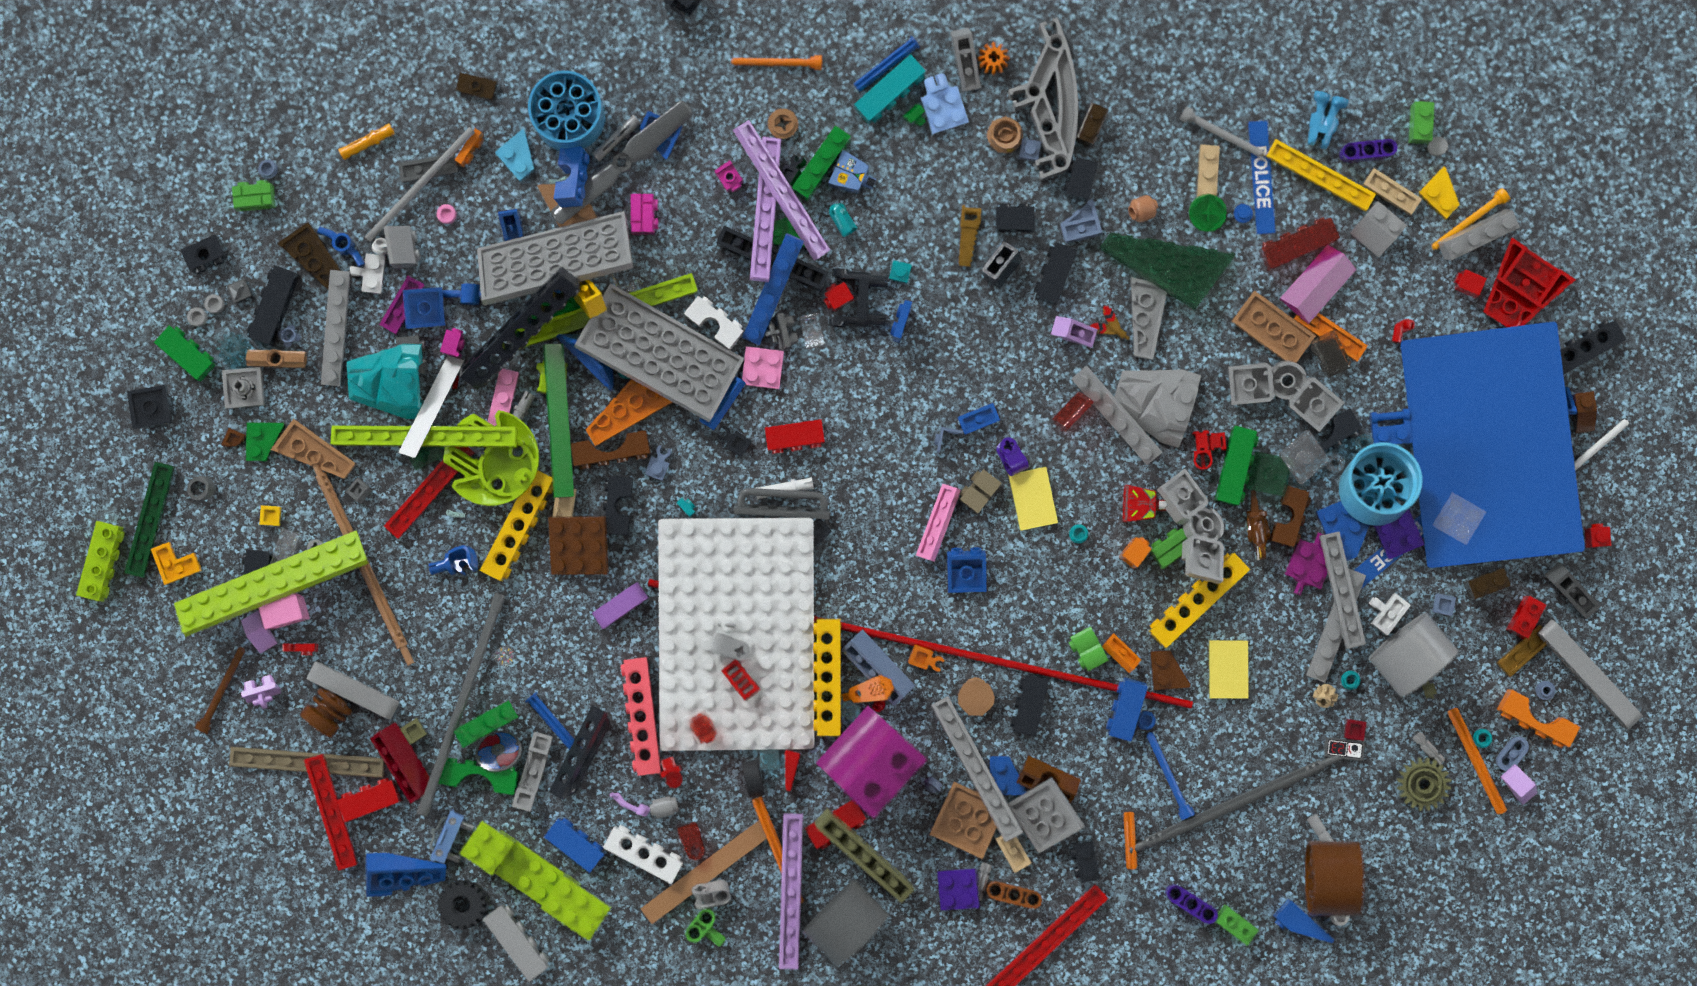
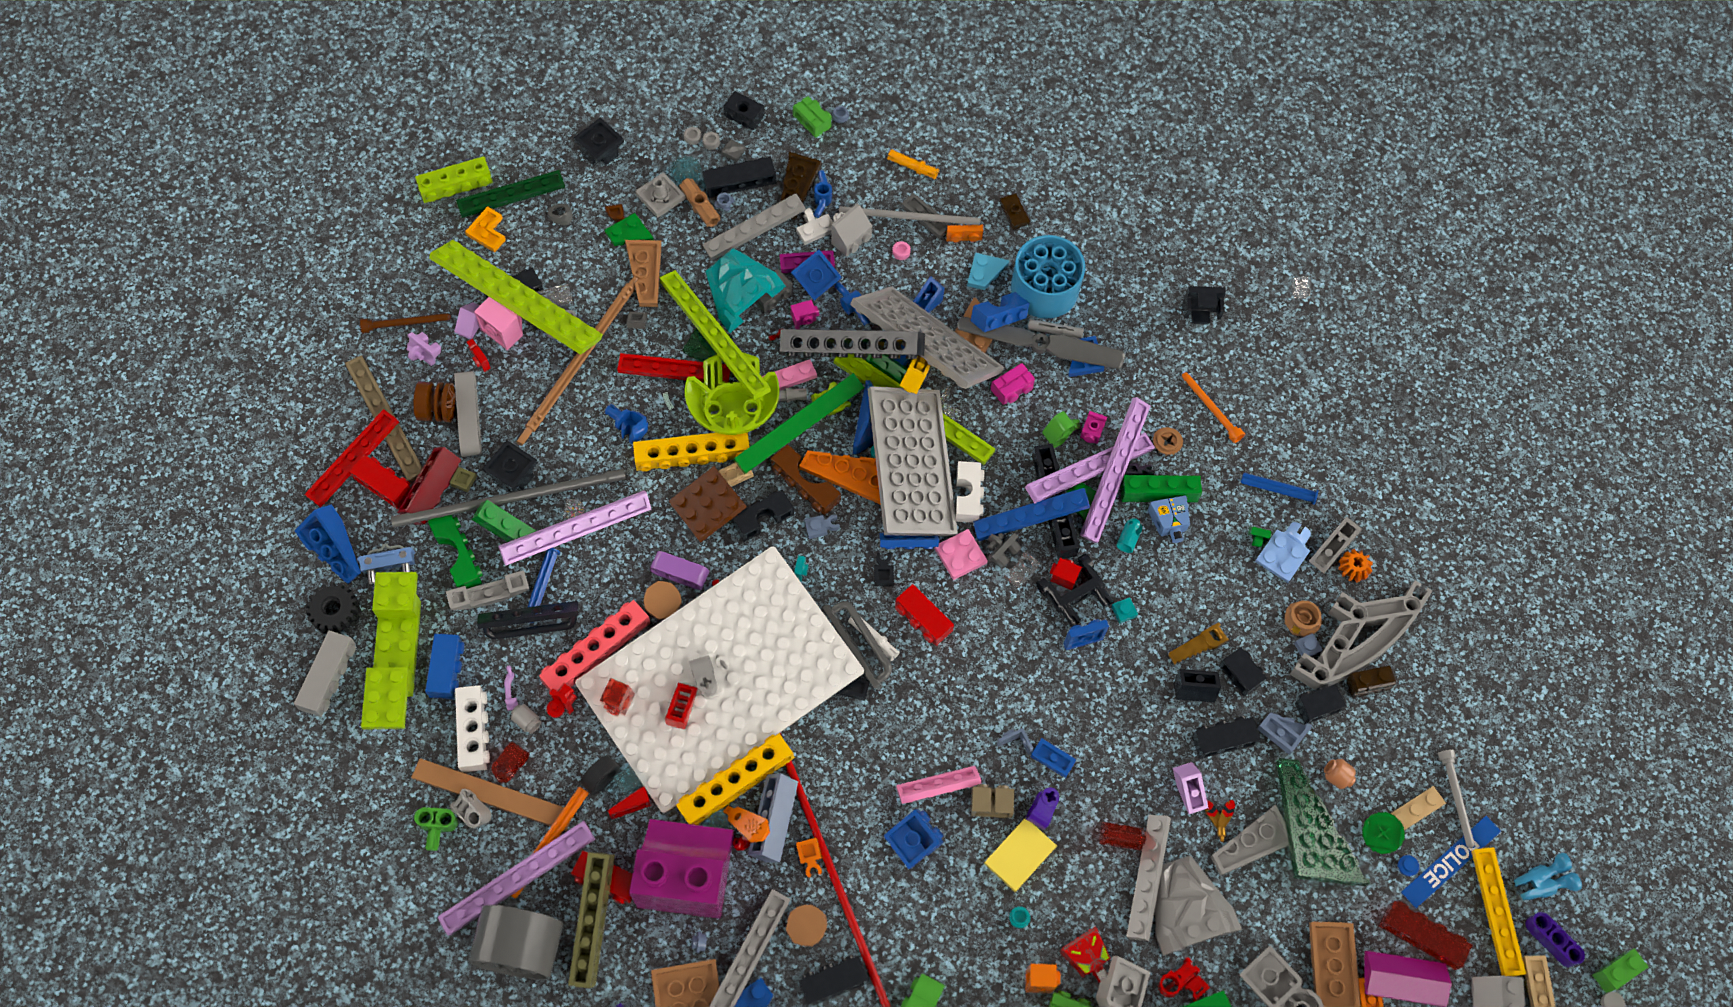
camera: 55 degrees right, 20 degrees down
green brick [154,325,216,382] -> none
yellow plate [259,505,282,526] -> none
white sticker [398,356,464,458] -> none
shield [476,731,522,772] -> none
teal brick [854,54,926,125] -> none
none -> black panel [482,440,538,492]
none -> lavender tile [498,491,652,566]
none -> medium nougat hat [644,581,682,620]
none -> bright green beam [1042,411,1080,448]

